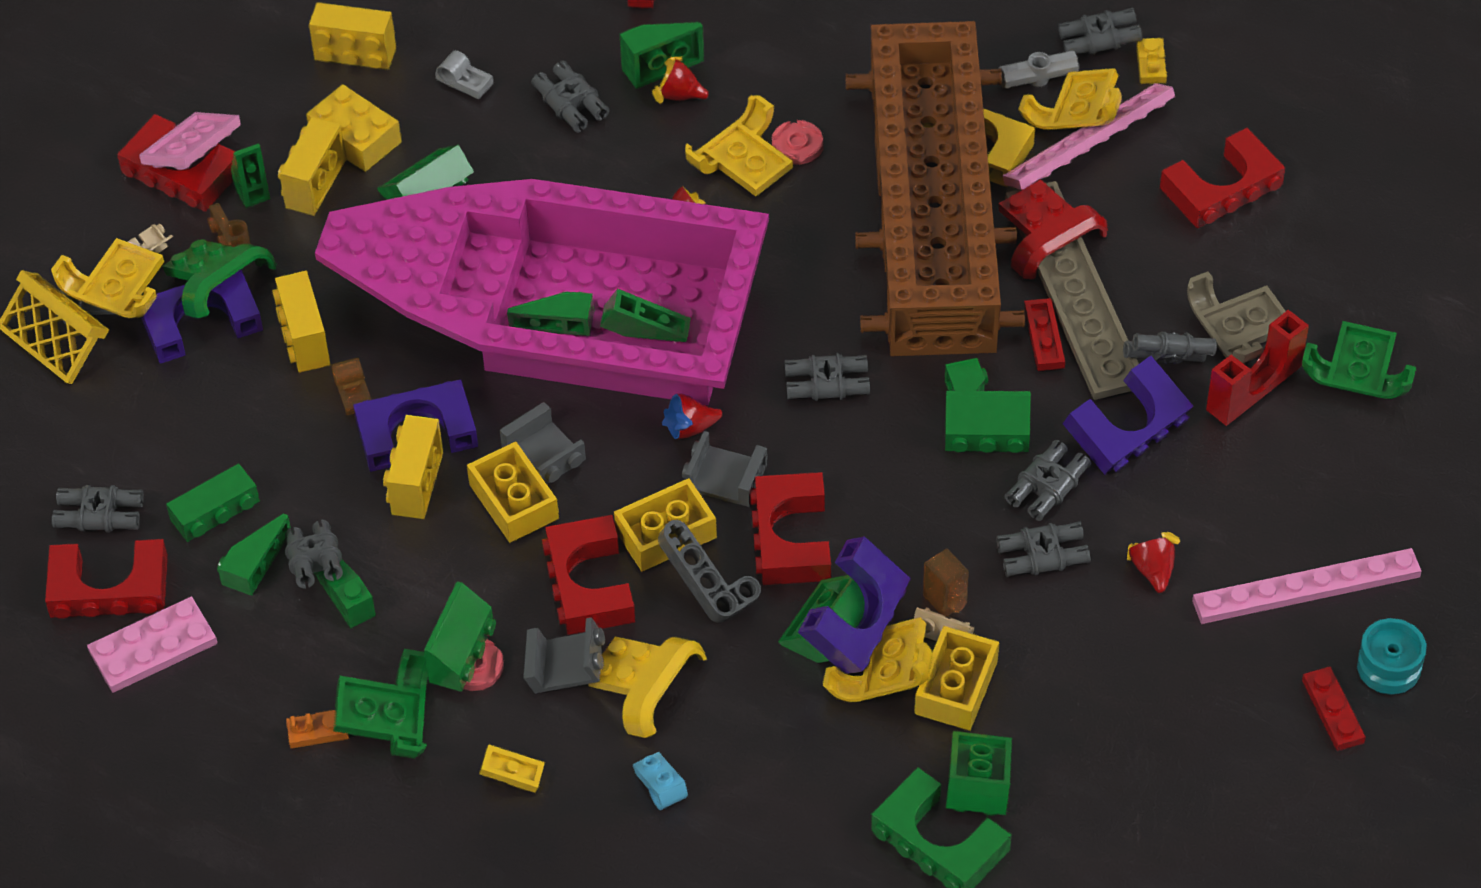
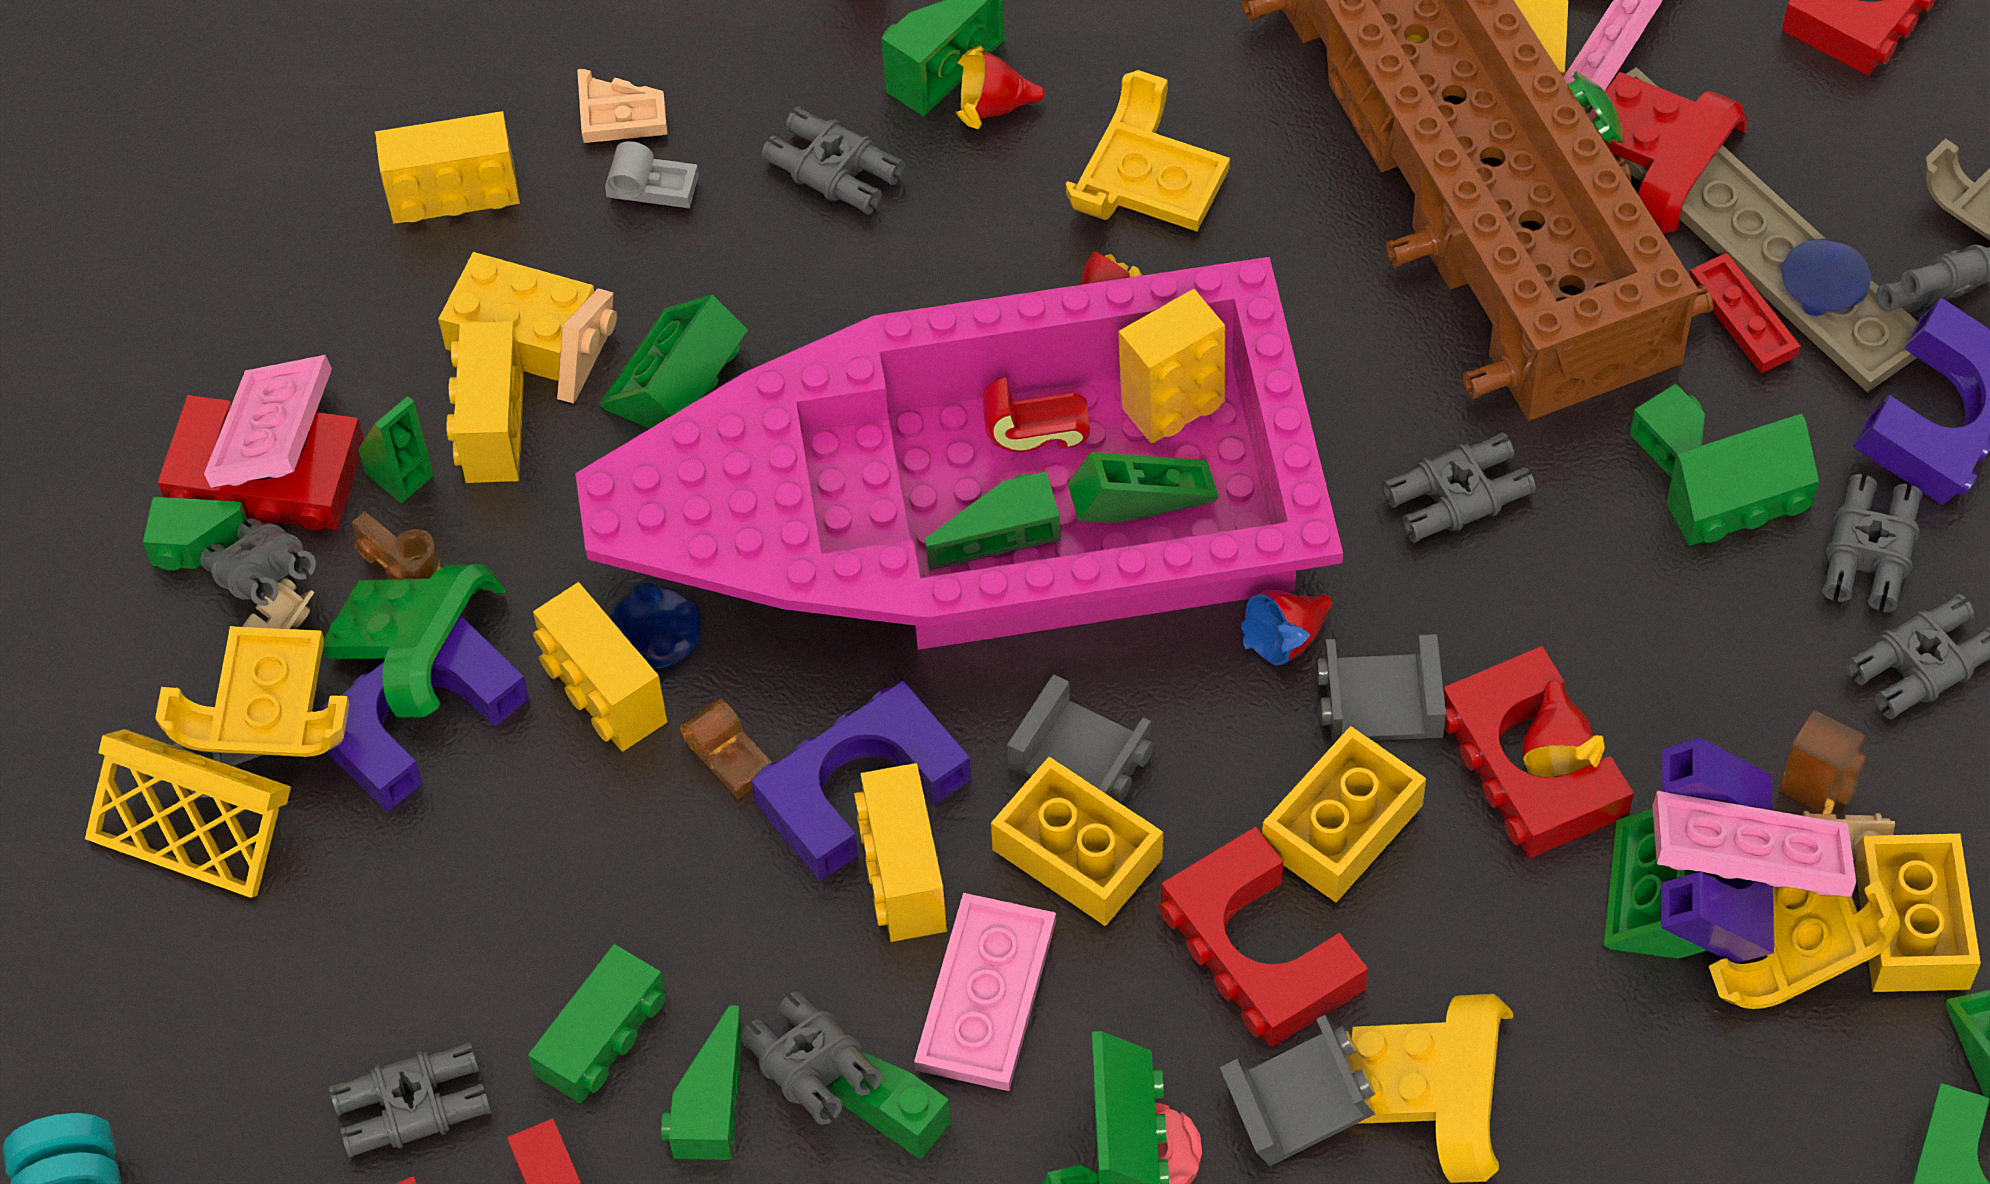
camera: 20 degrees left, 5 degrees up
dark grey beam [658,520,761,623] -> none
coral tile [772,120,823,165] -> none
none -> green slope [143,497,250,570]
none -> dark grey pin [200,518,316,606]
none -> light nougat wing [557,288,617,403]
none -> light nougat wing [578,69,668,143]
none -> clear blue dish [610,582,700,668]
none -> bright pink plate [914,893,1056,1091]
none -> red animal [982,376,1090,452]
none -> yellow brick [1119,289,1225,444]
none -> hat [1523,680,1605,777]
none -> green dish [1568,71,1624,143]
none -> bright pink plate [1653,791,1856,897]
none -> clear blue dish [1782,239,1871,316]

